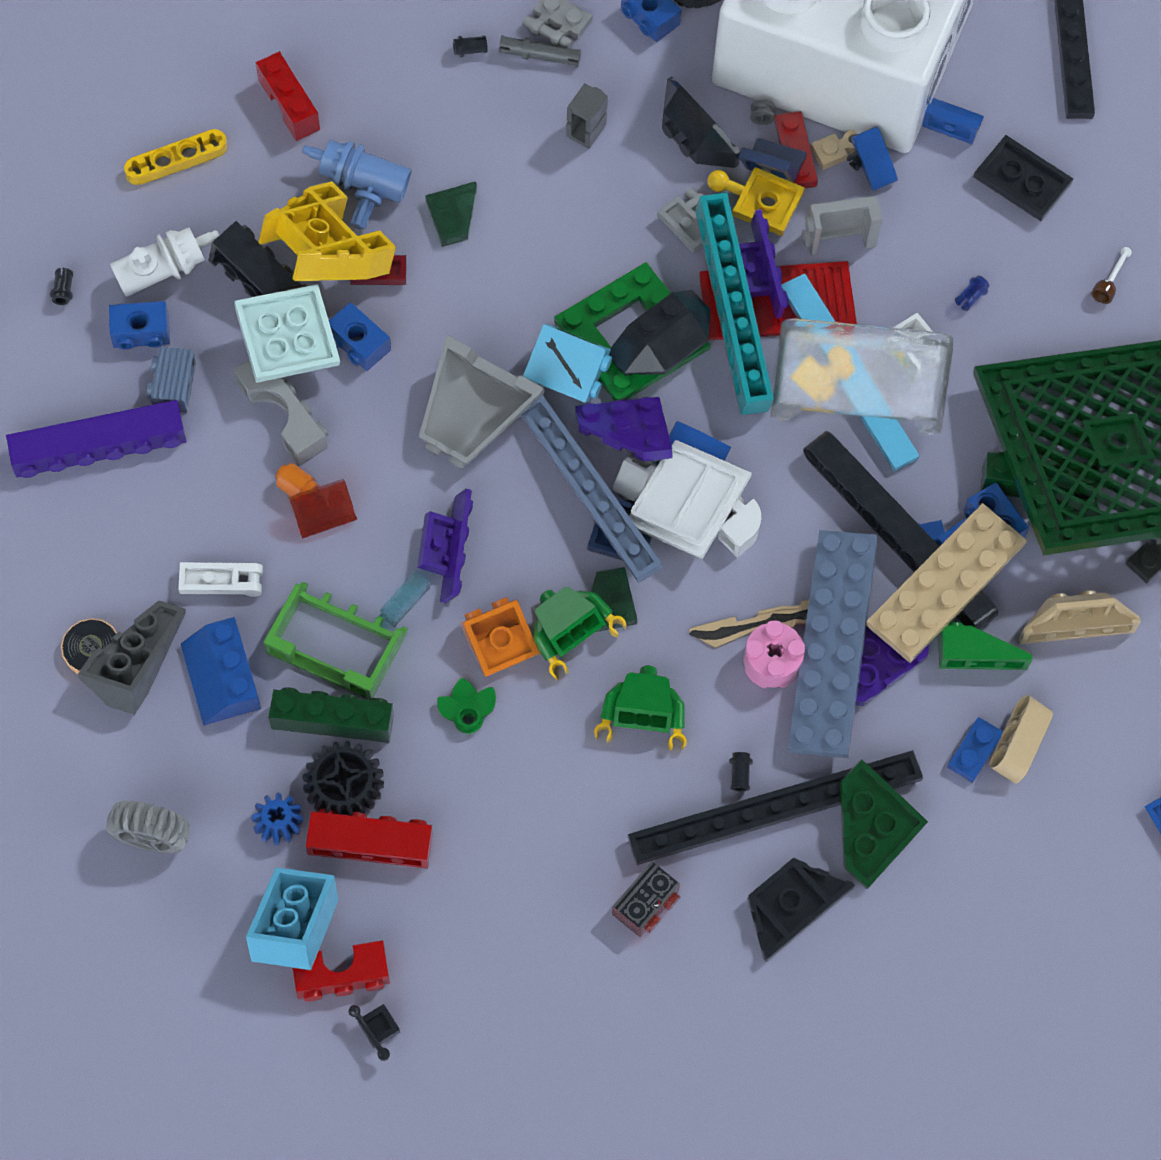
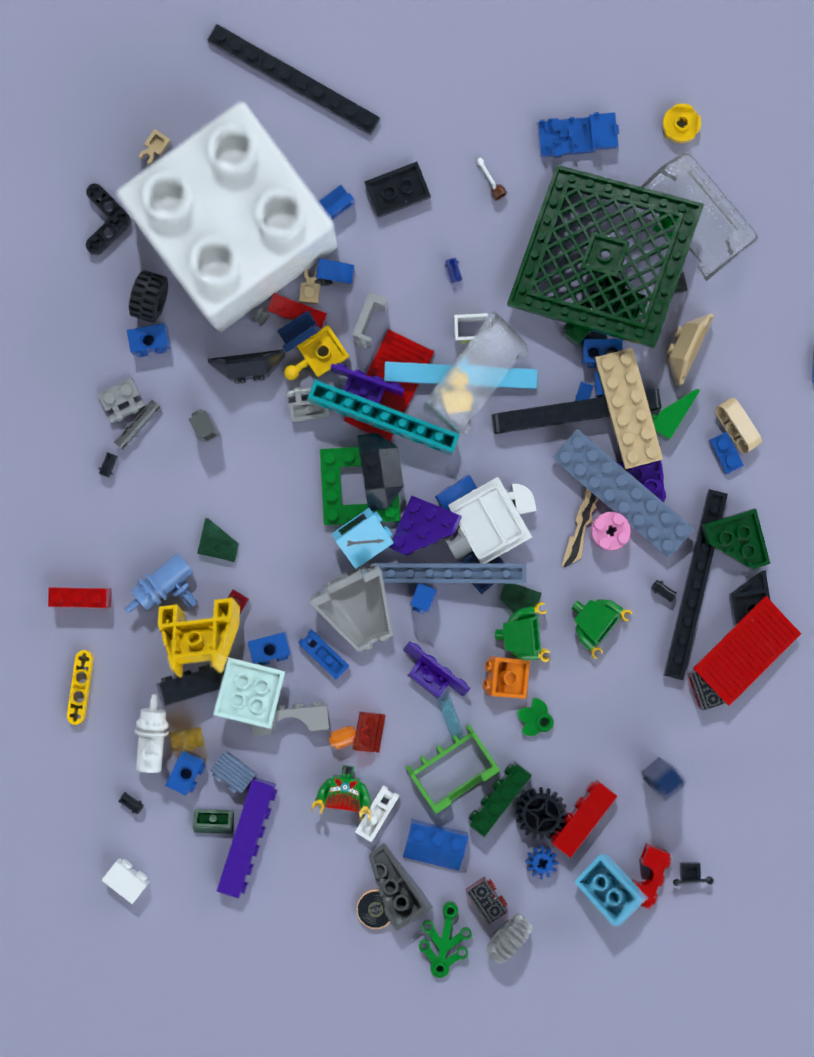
camera: 55 degrees left, 20 degrees up
none -> clear yellow brick [169,727,205,751]
none -> dark green slope [193,809,233,834]
none -> blue plate [298,629,350,680]
none -> torso [311,765,371,820]
none -> blue brick [410,583,437,614]
none -> green plant [419,901,472,978]
none -> brick [466,876,508,925]
none -> dark blue wedge [642,757,686,801]
none -> red window [693,596,802,706]

